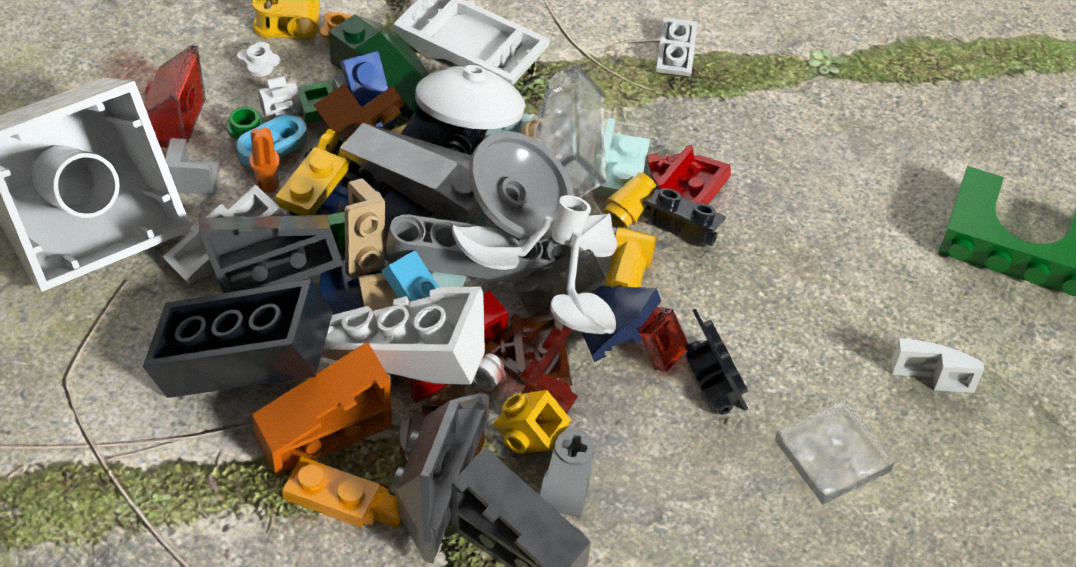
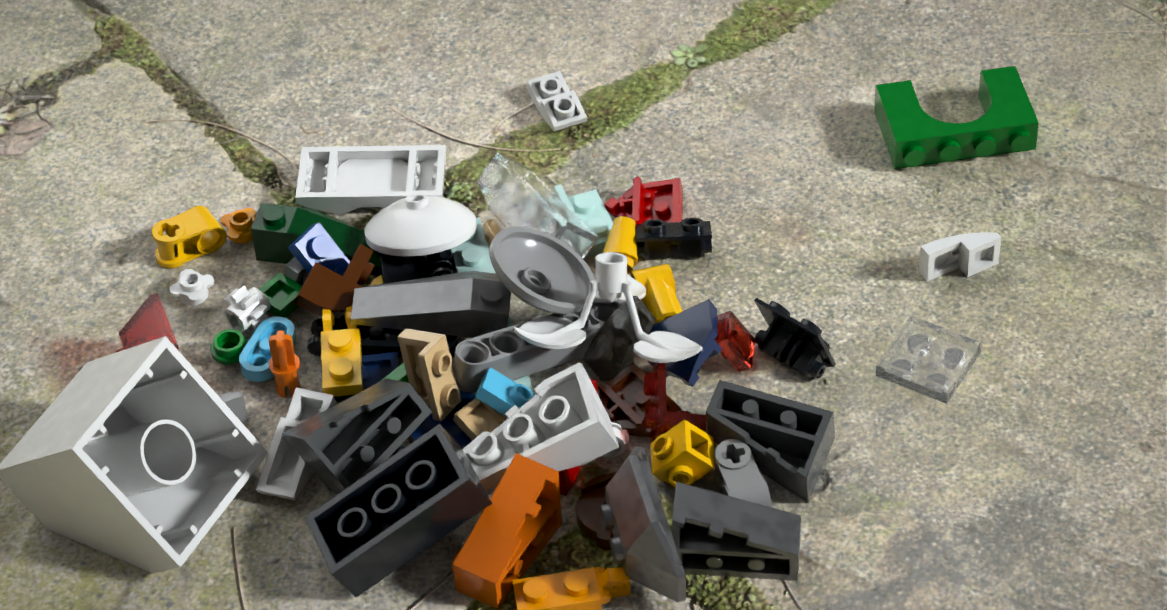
camera: 25 degrees left, 5 degrees down
none -> dark grey wedge [705,380,835,503]

